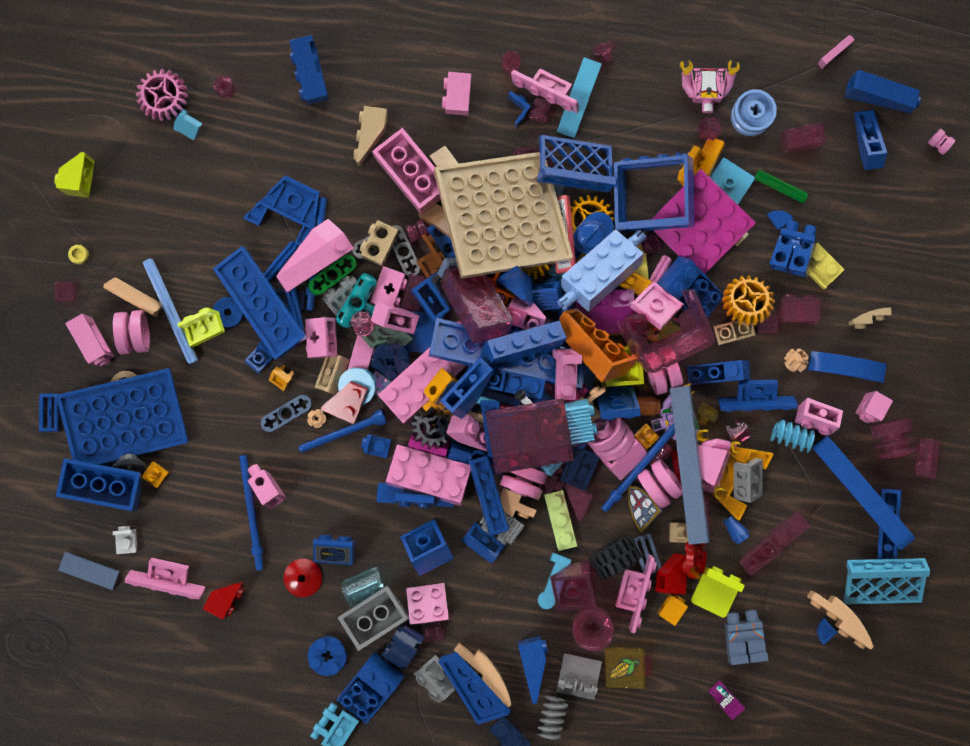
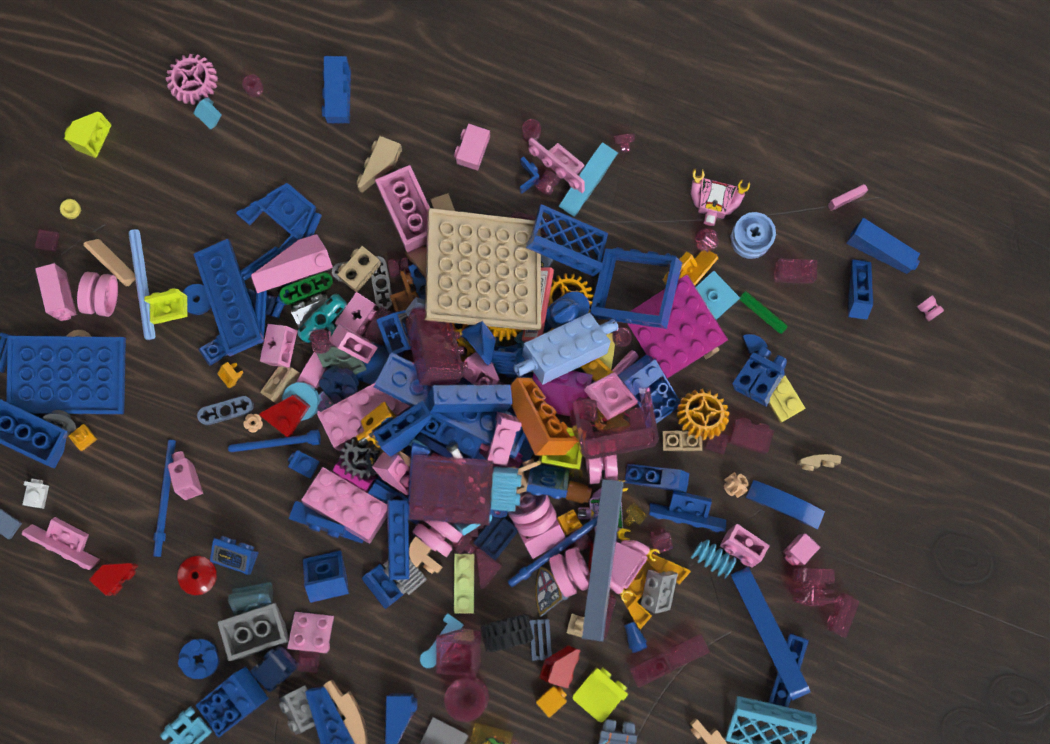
camera: 15 degrees right, 5 degrees down
bright pink bracket [615,554,656,633] -> none
red plate [682,542,707,579] -> none

